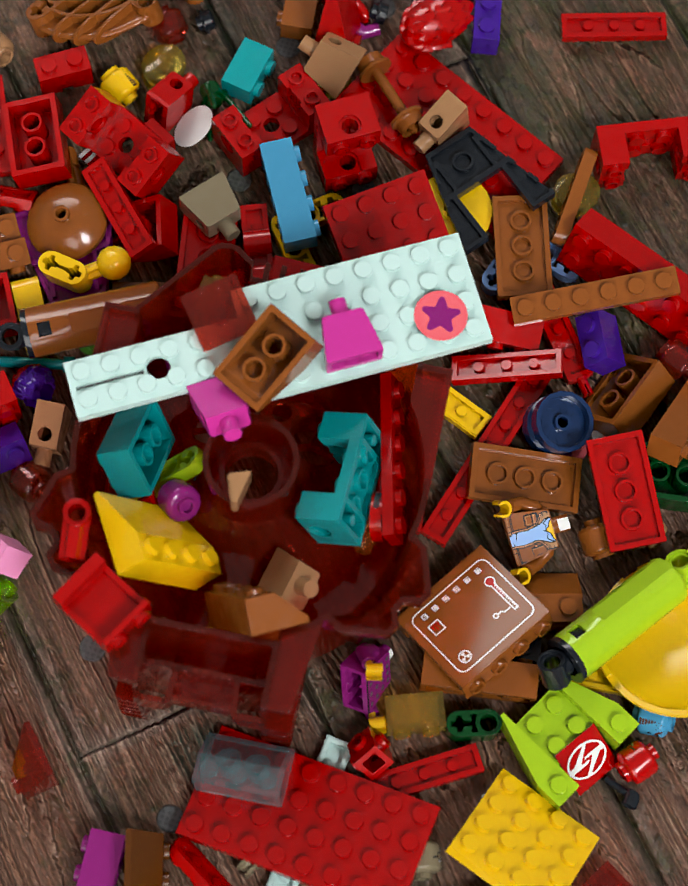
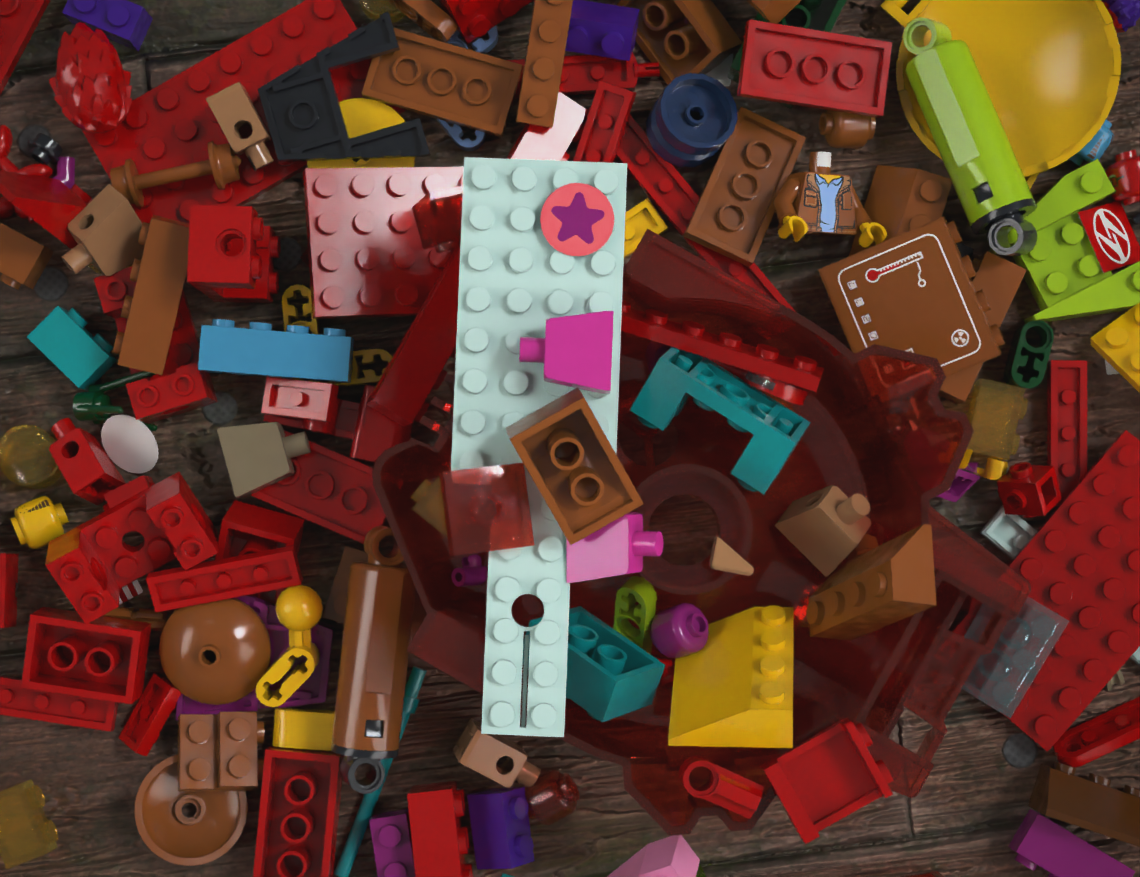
camera: 65 degrees left, 15 degrees up
dark purple piece [12,364,55,408] -> none
none -> dark orange brick [113,215,189,375]
none -> plate [261,376,339,423]

